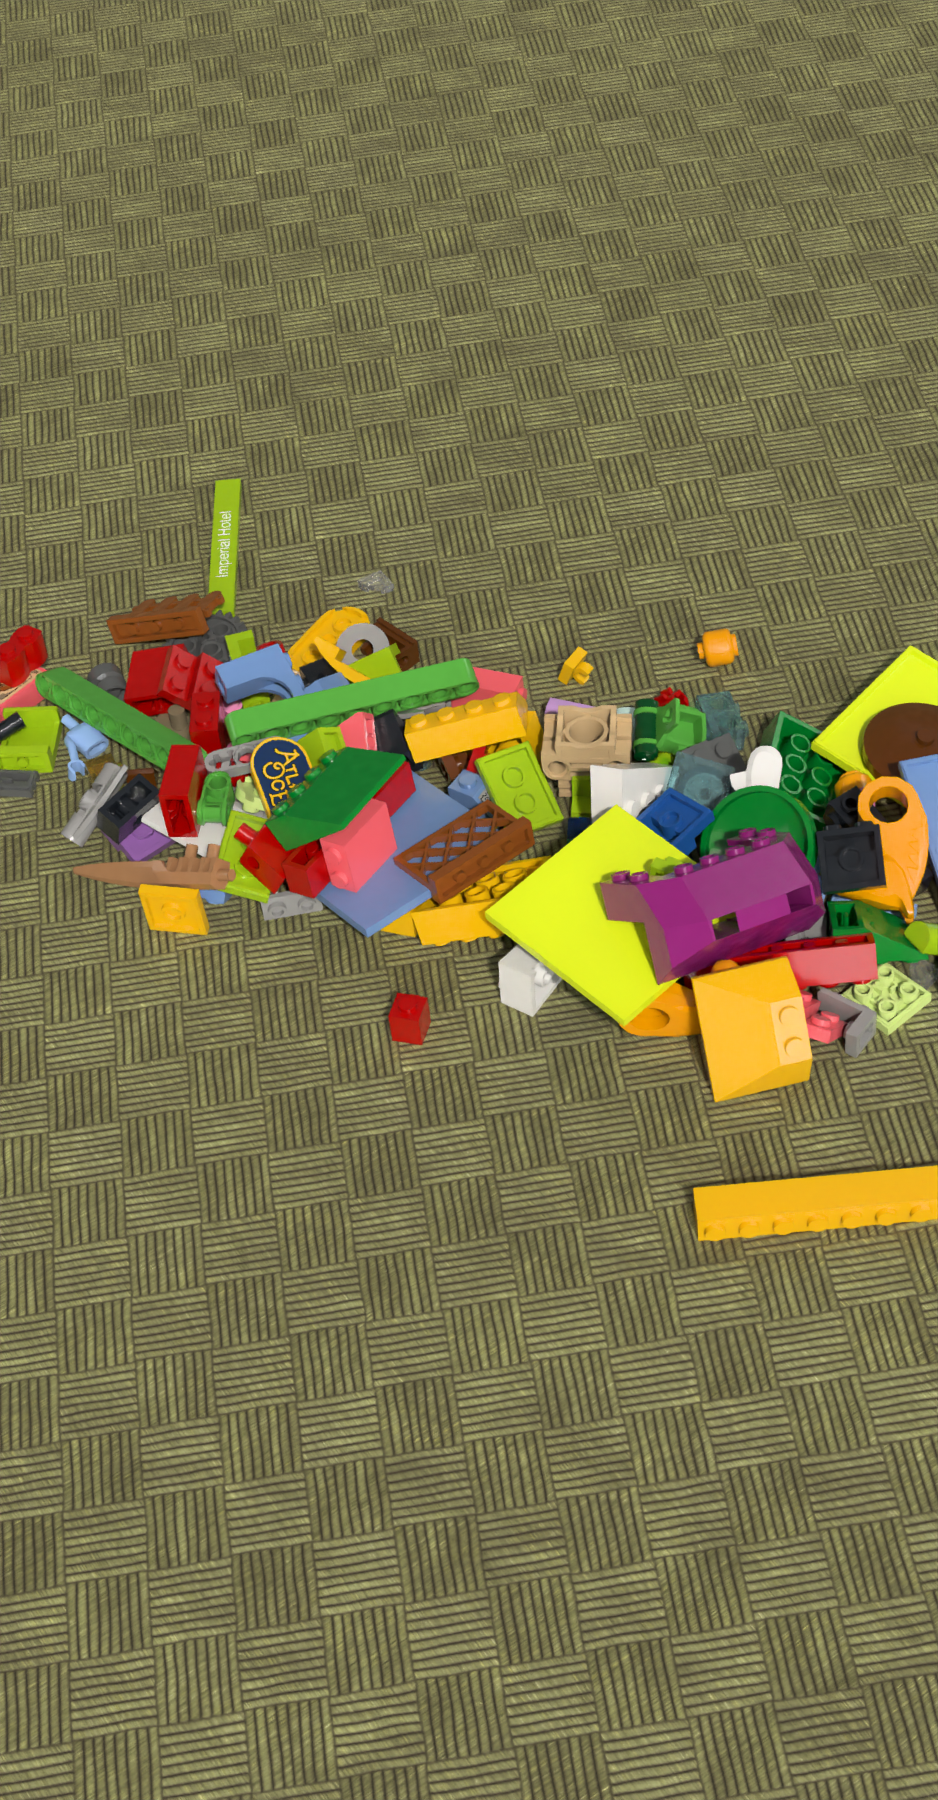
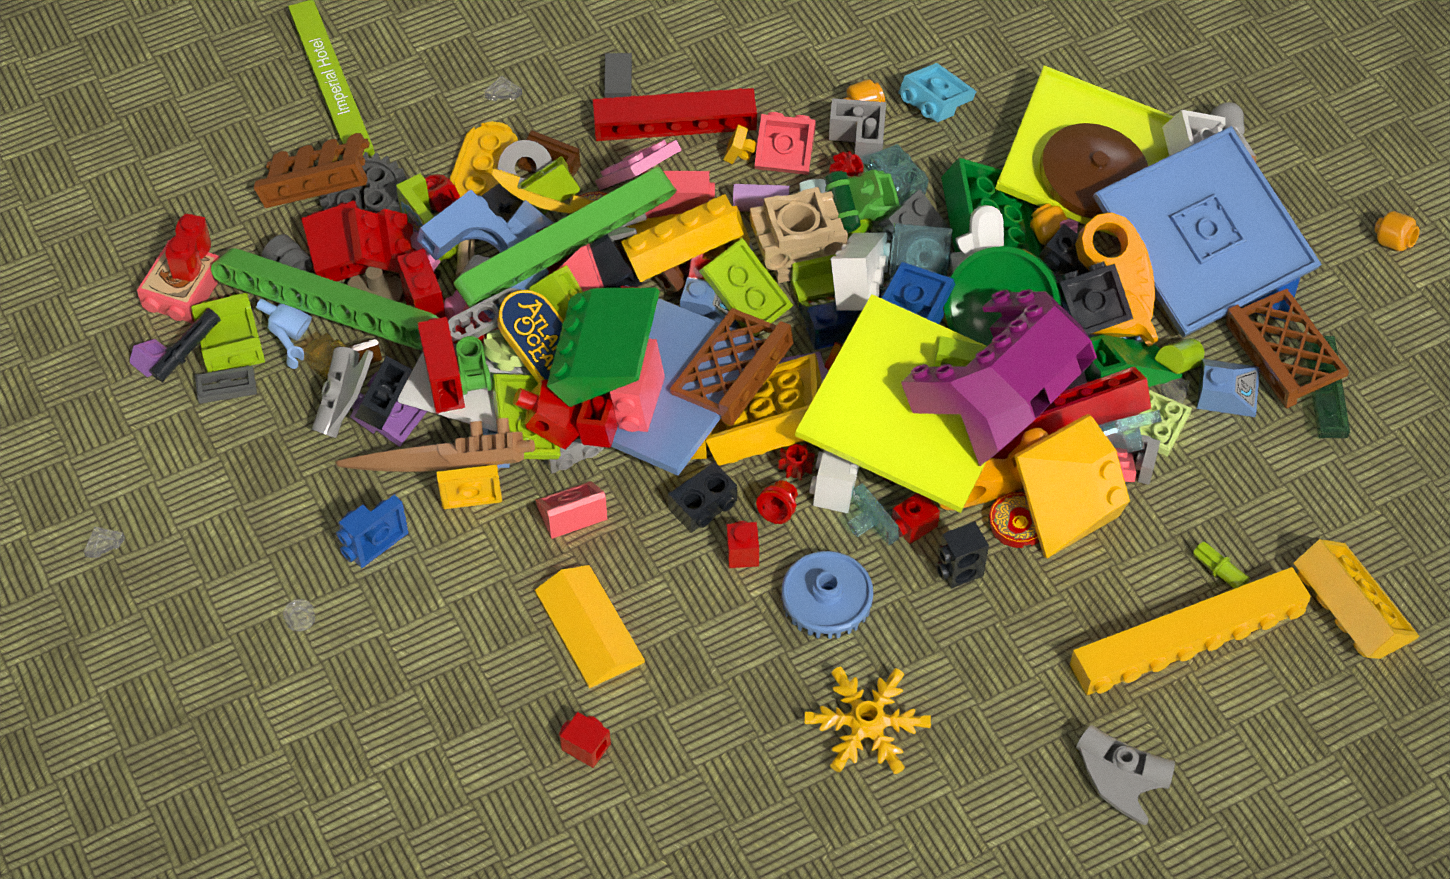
camera: 25 degrees left, 10 degrees up
none -> blue plate [336,494,409,569]
none -> coral slope [535,481,608,539]
none -> yellow slope [535,565,645,689]
none -> red brick [559,712,611,768]
none -> red brick [593,88,757,141]
none -> bright pink plate [595,140,681,190]
none -> dark grey tile [605,53,632,98]
none -> black brick [668,462,737,533]
none -> coral plate [754,112,816,175]
none -> red piece [756,480,798,524]
none -> red gear [778,444,815,480]
none -> medium blue wheel [781,551,873,639]
none -> yellow piece [804,666,931,774]
none -> light grey brick [829,98,886,165]
none -> clear light blue tile [847,483,899,546]
none -> red brick [891,493,940,544]
none -> medium azure plate [898,63,976,122]
none -> black brick [936,521,989,589]
none -> tile [988,492,1039,548]
none -> light grey pin [1076,725,1175,825]
none -> clear light blue tile [1099,410,1162,453]
none -> lime axle [1193,542,1250,589]

